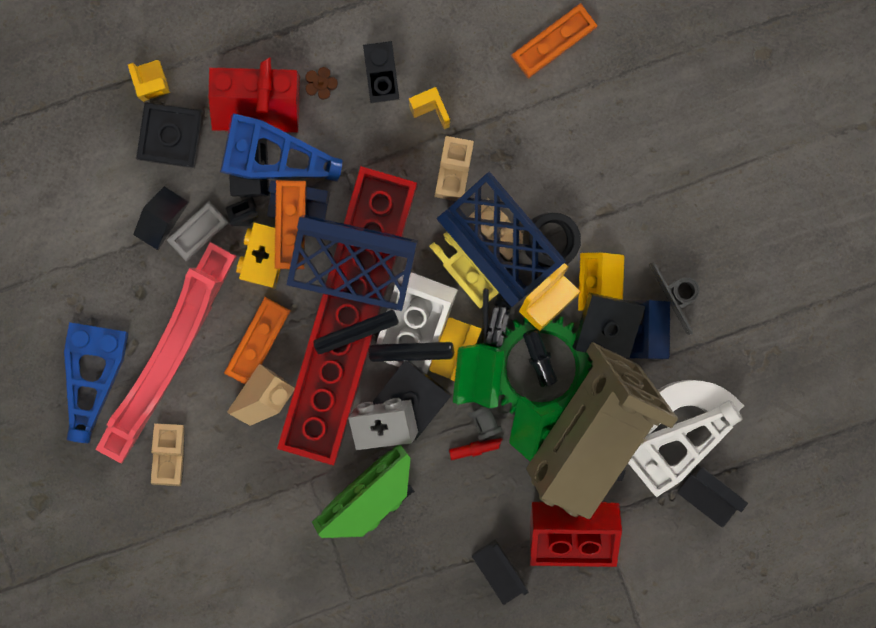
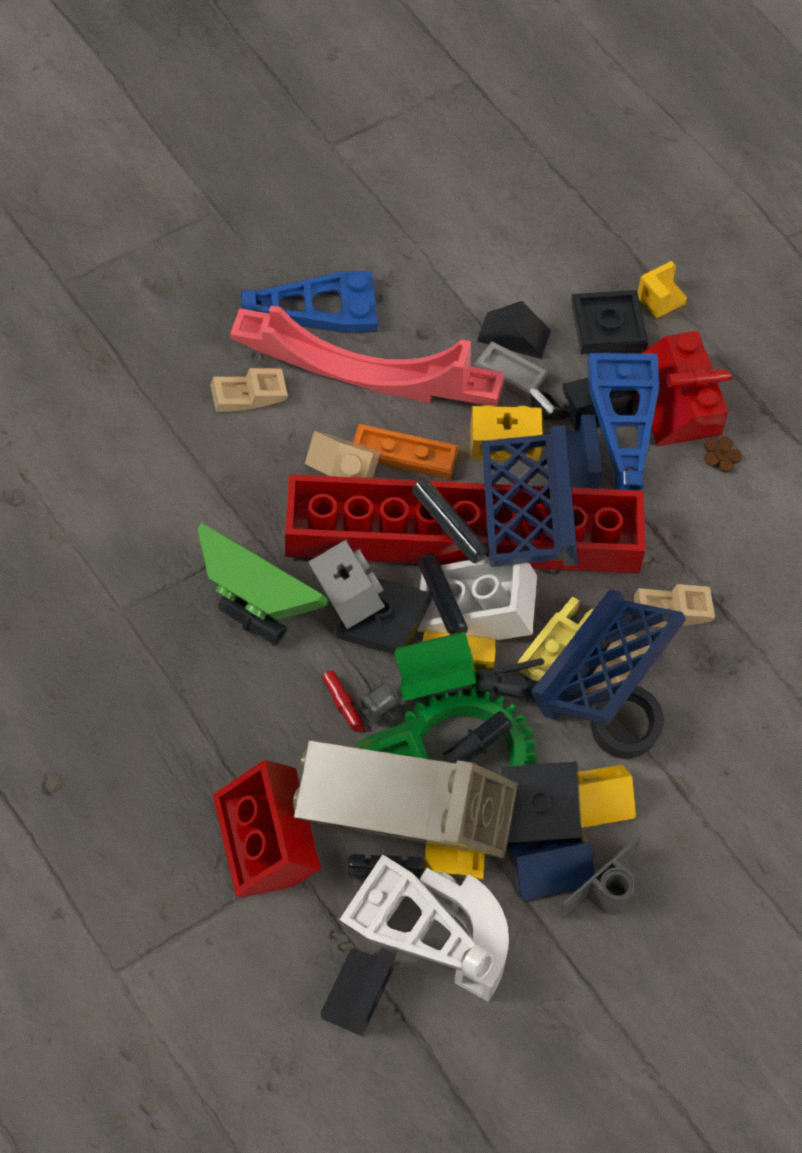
camera: 75 degrees right, 30 degrees down
orange tile [275,180,306,270] -> none
black slope [363,41,400,103] -> none
yellow panel [409,87,450,130] -> none
black panel [471,539,529,605] -> none
yellow panel [519,263,580,331] -> none

